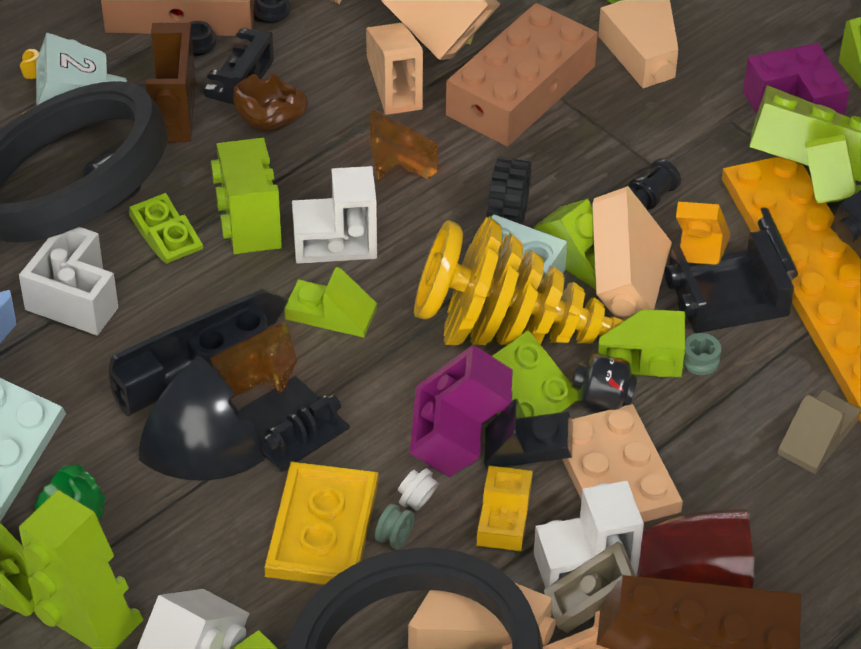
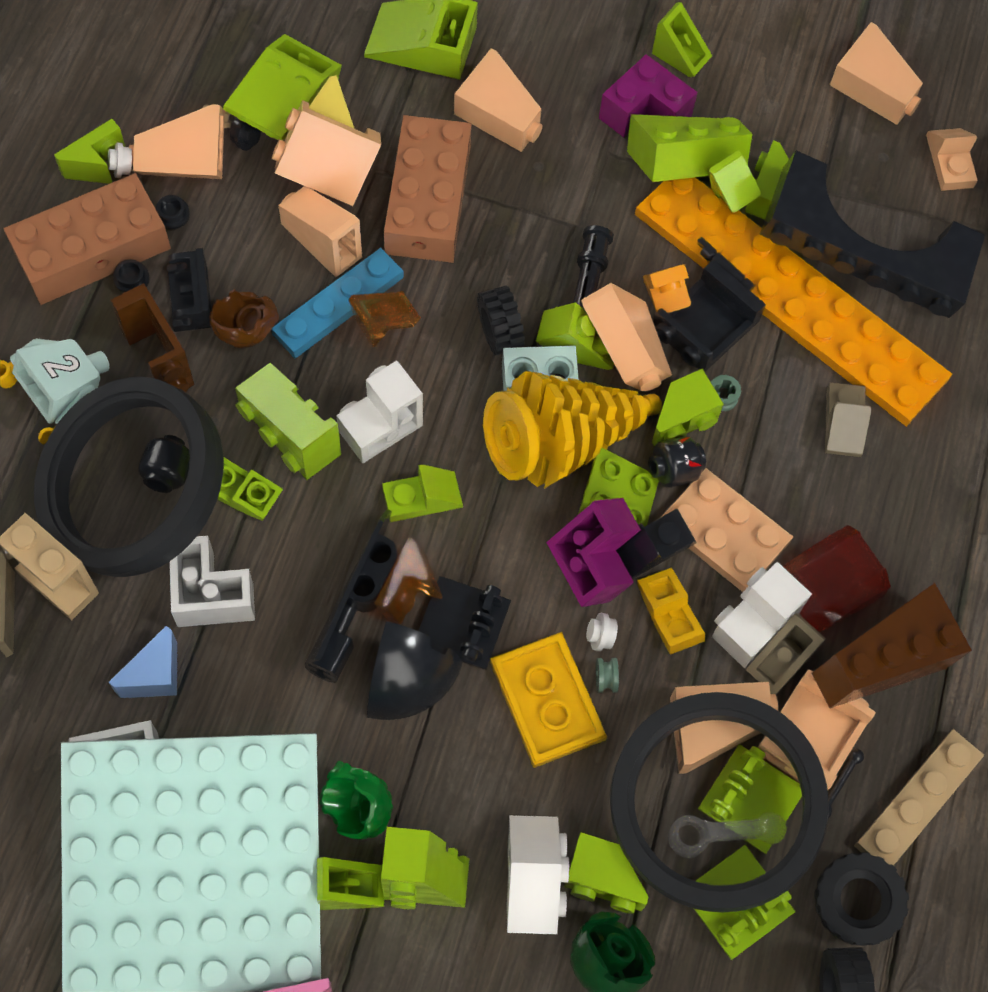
camera: 35 degrees left, 20 degrees up
none -> dark azure plate [272,248,404,359]

